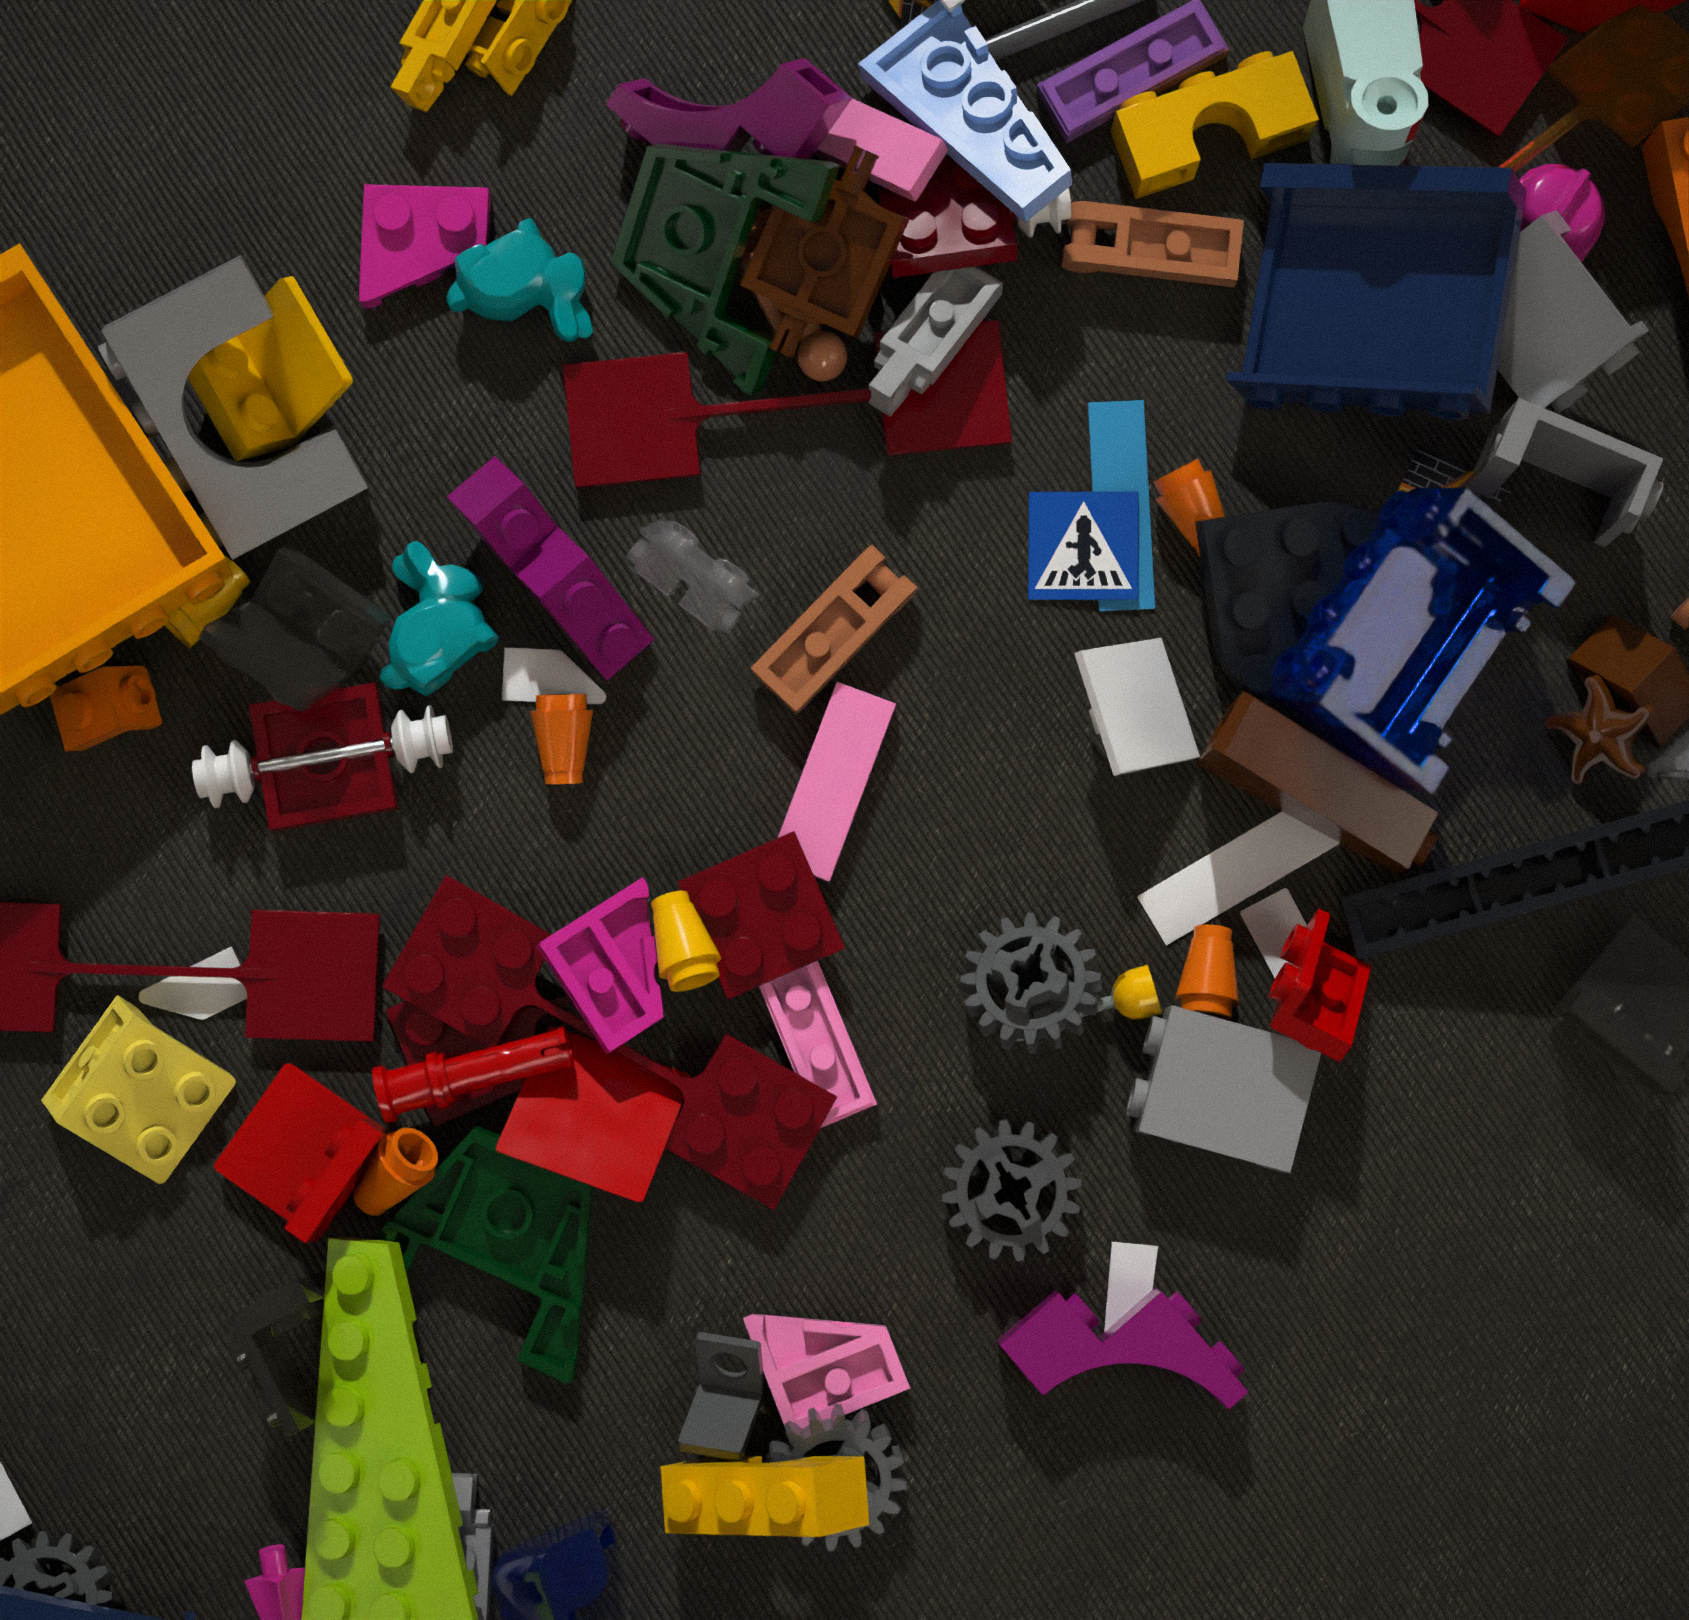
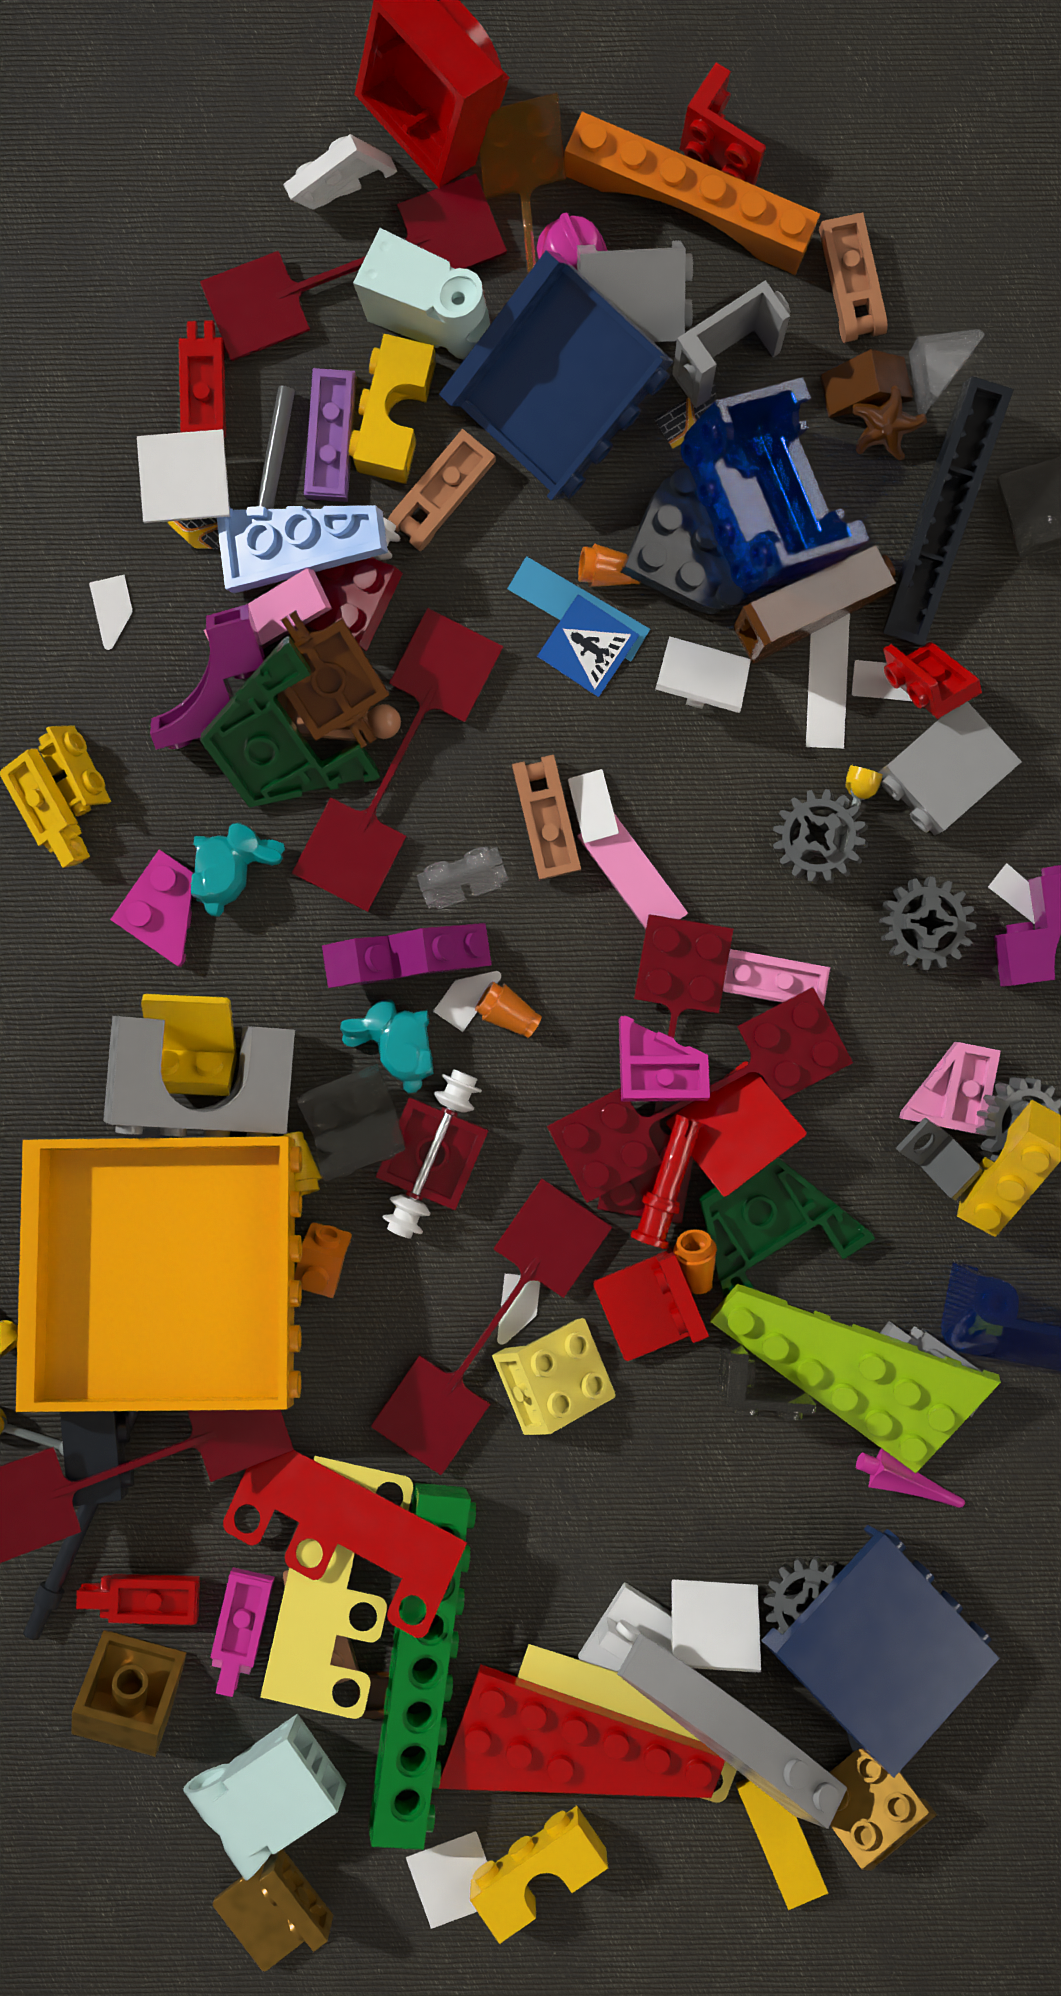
camera: 60 degrees left, 5 degrees up
yellow cone [651,891,721,992] -> none
light grey hinge [869,266,1003,416] -> none
orange cone [1175,924,1239,1021] -> none
none -> white sticker [568,769,619,843]

